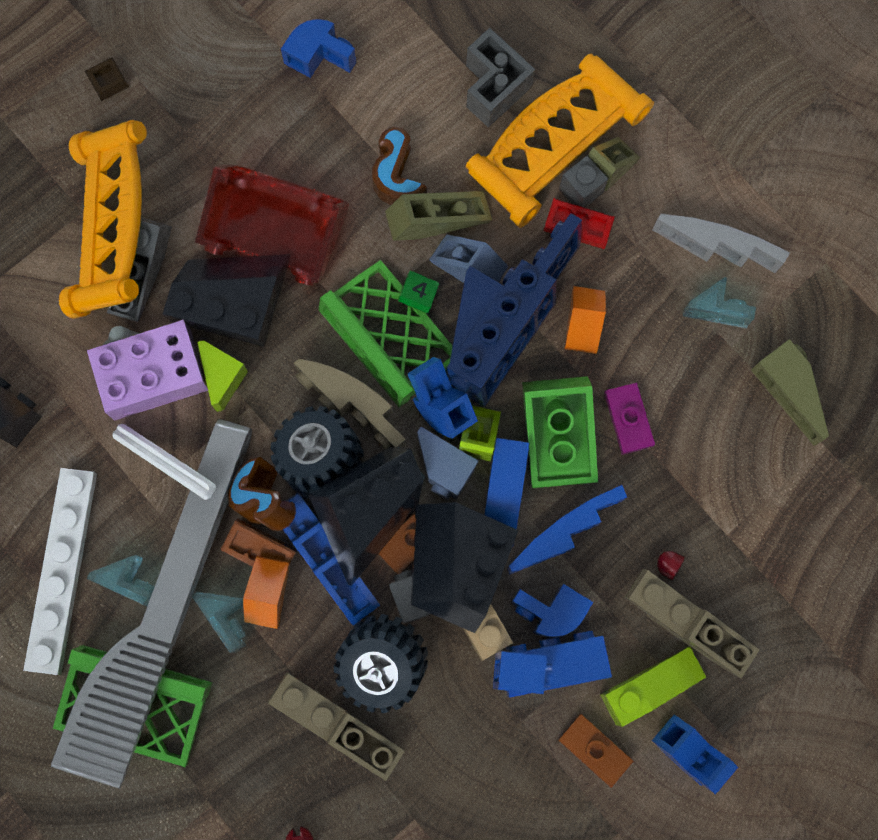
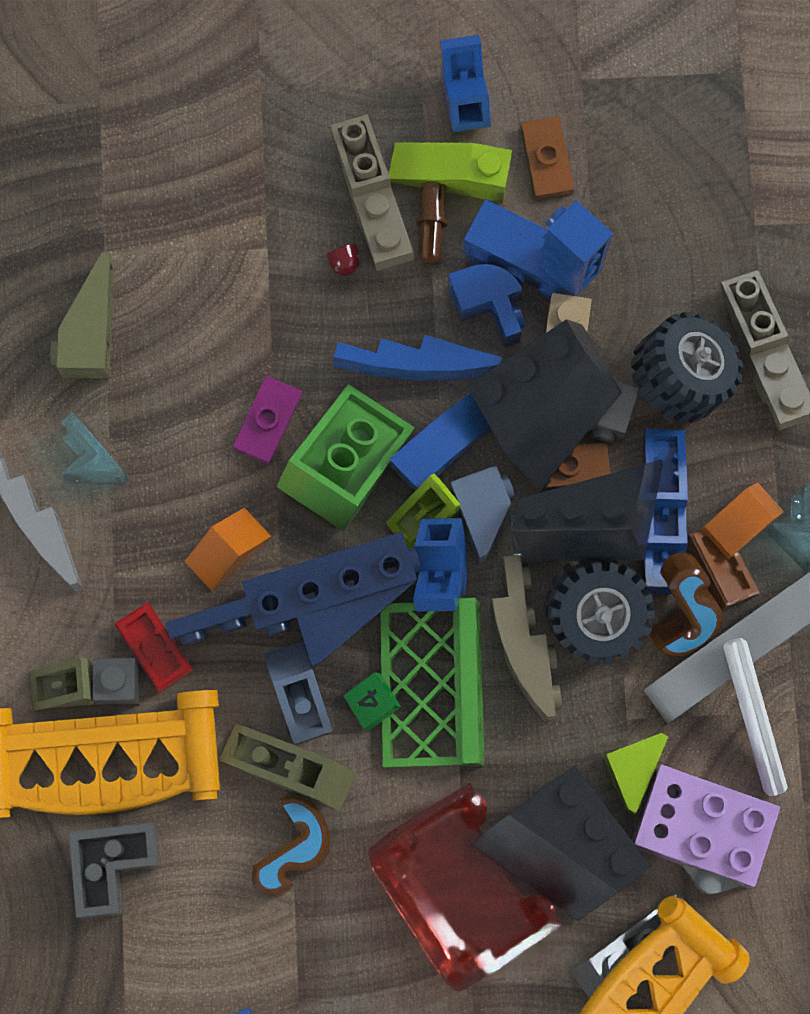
camera: 140 degrees left, 0 degrees up
none -> reddish brown axle [416,183,448,263]

